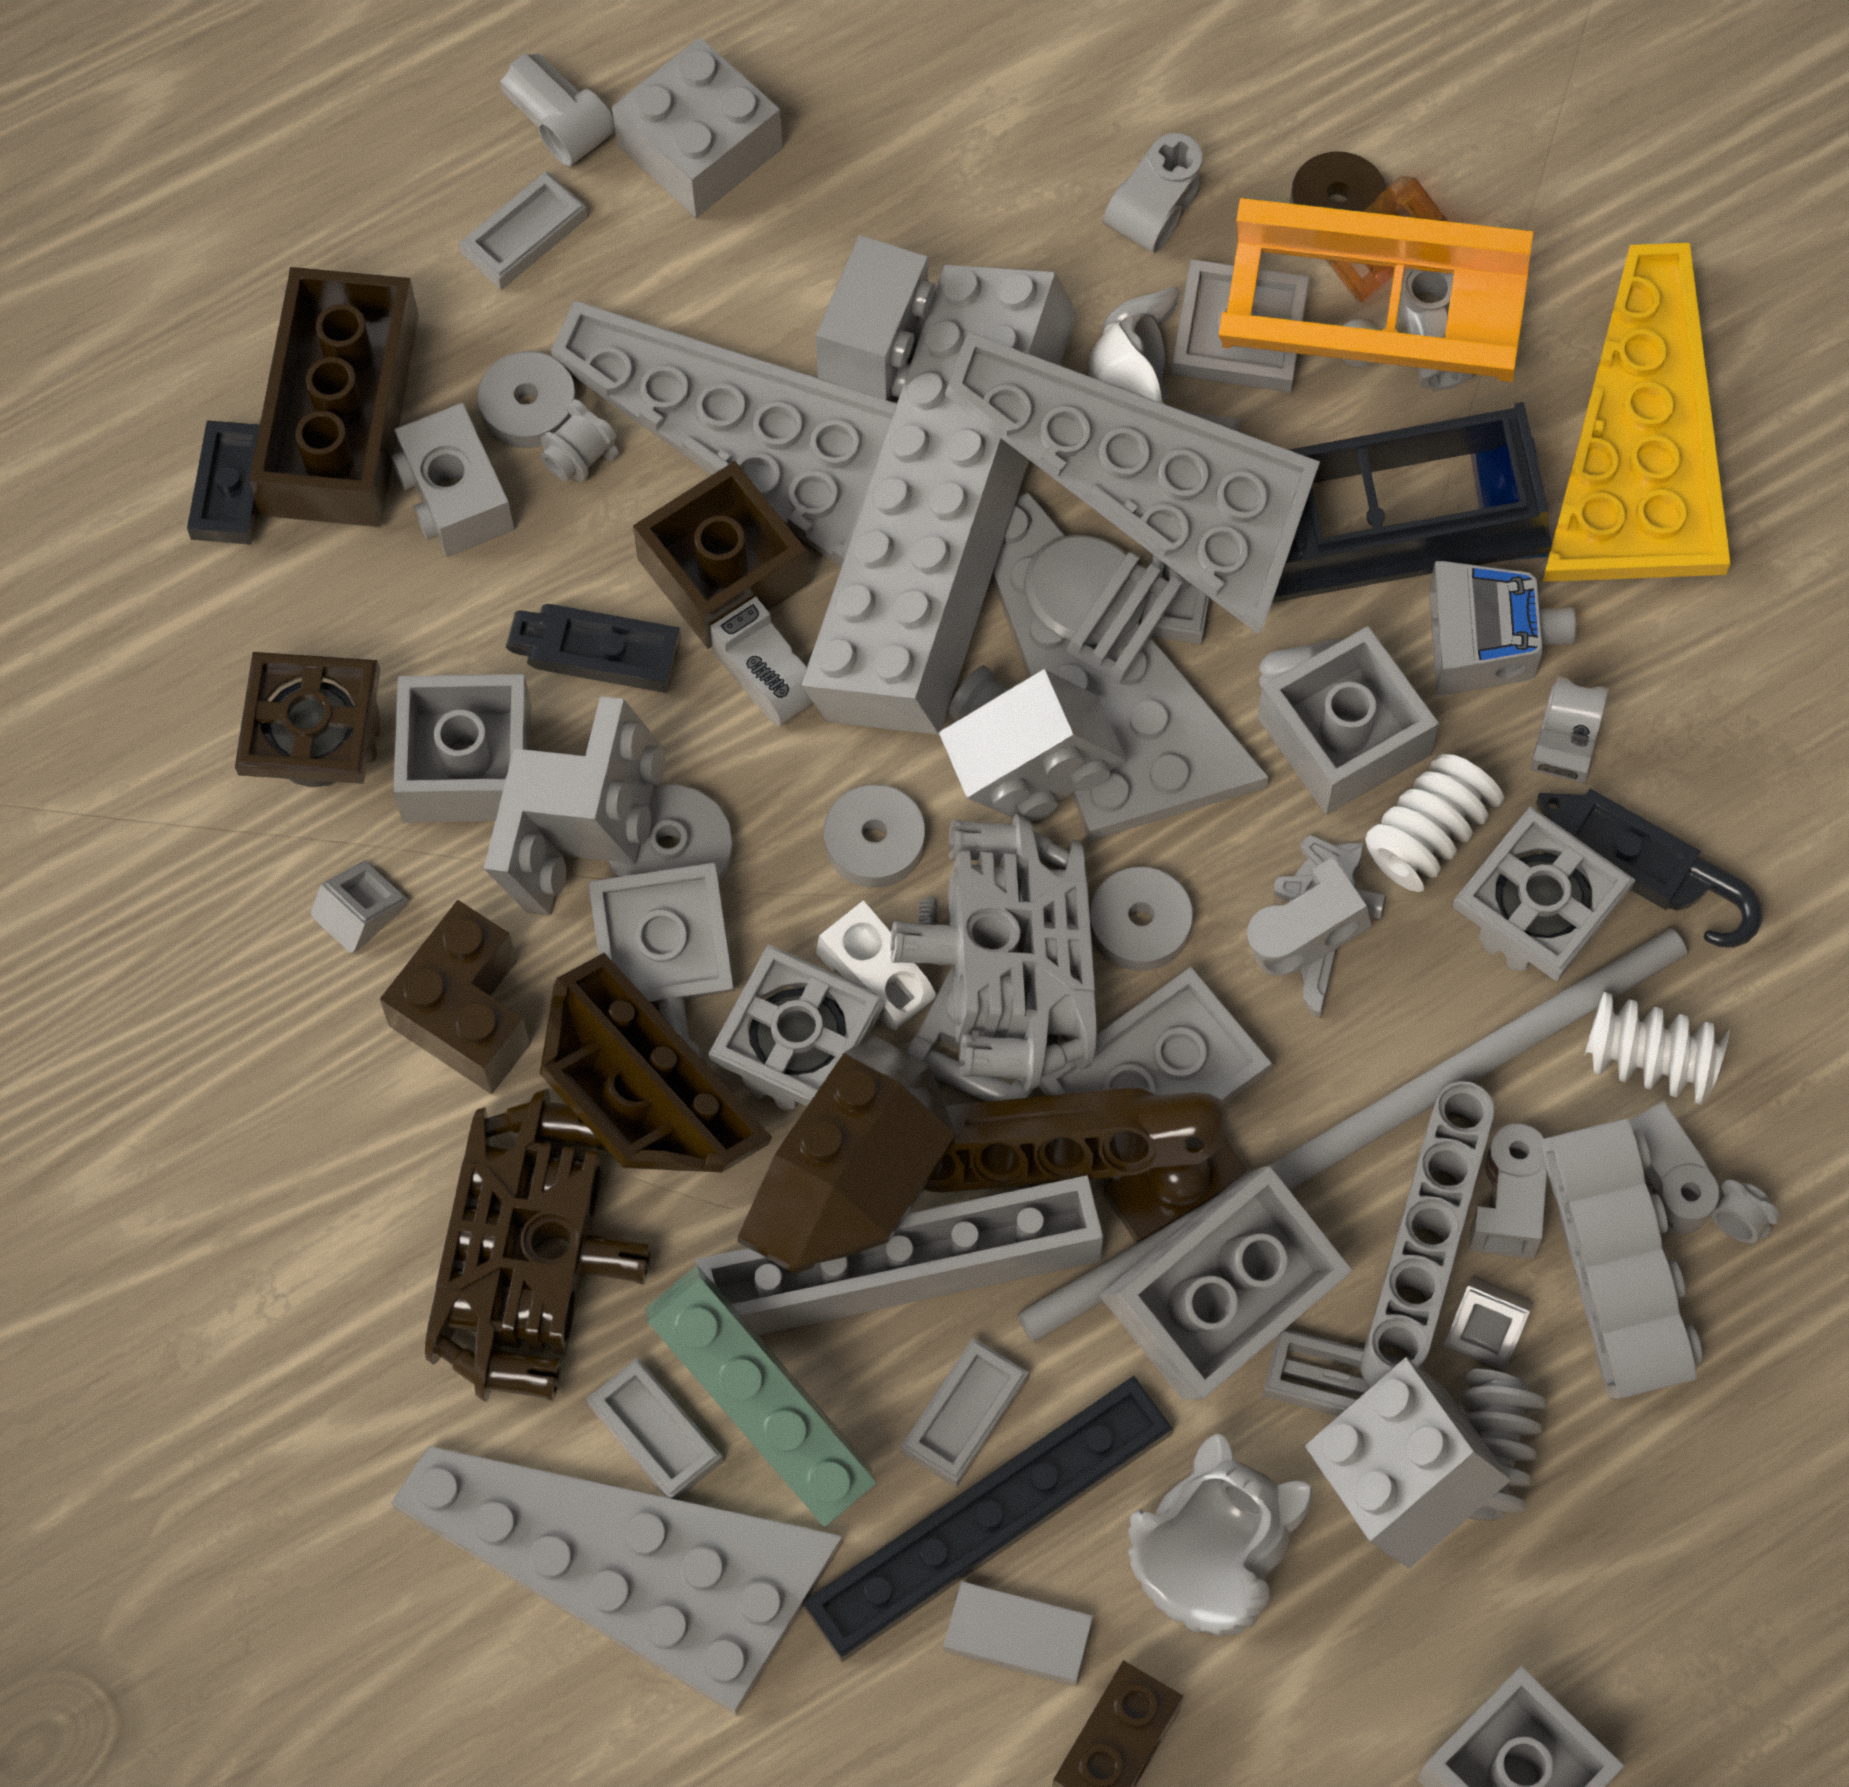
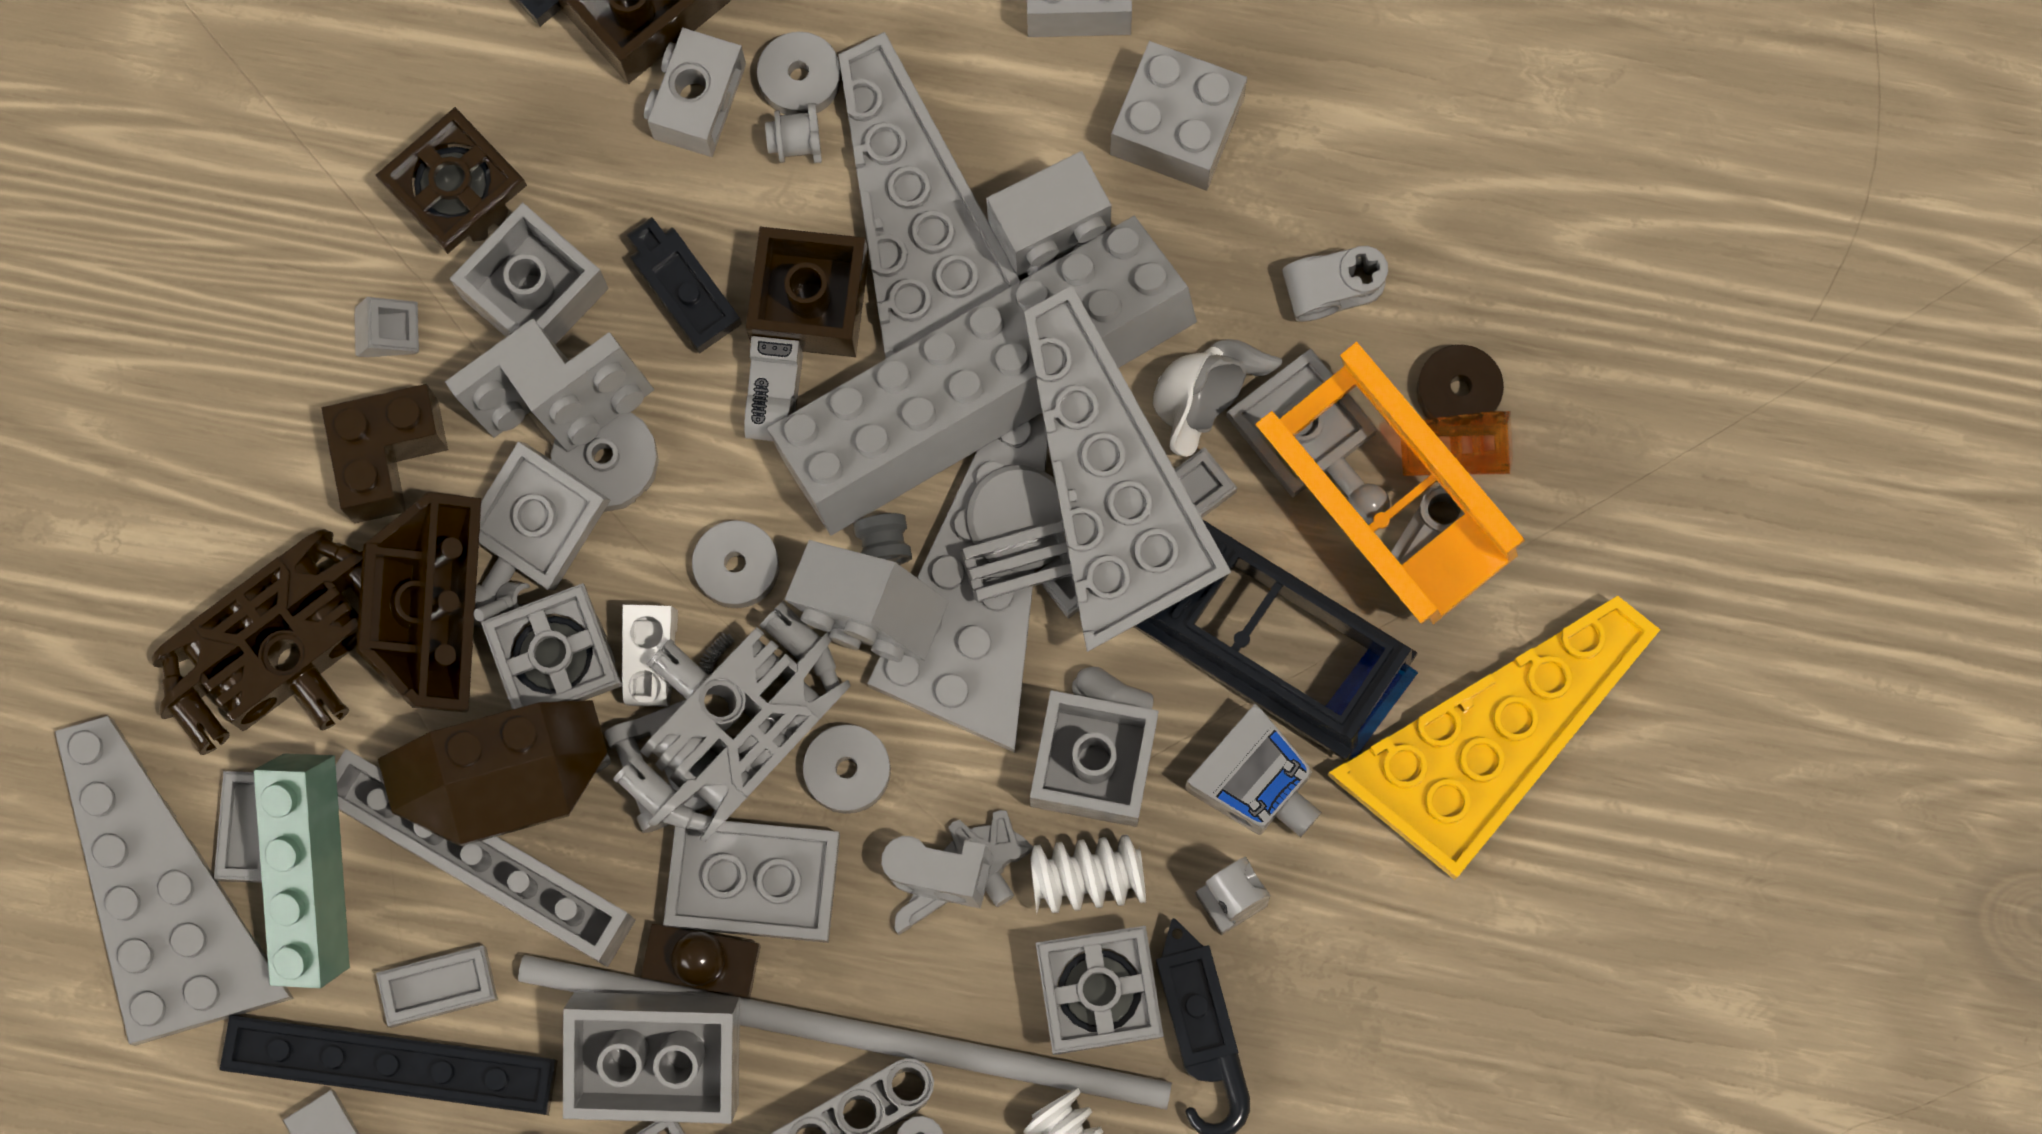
camera: 45 degrees right, 10 degrees up
dark brown piece [924,1088,1232,1193] -> none
none -> light grey hand [474,582,530,622]
none -> light grey brick [1110,41,1247,191]

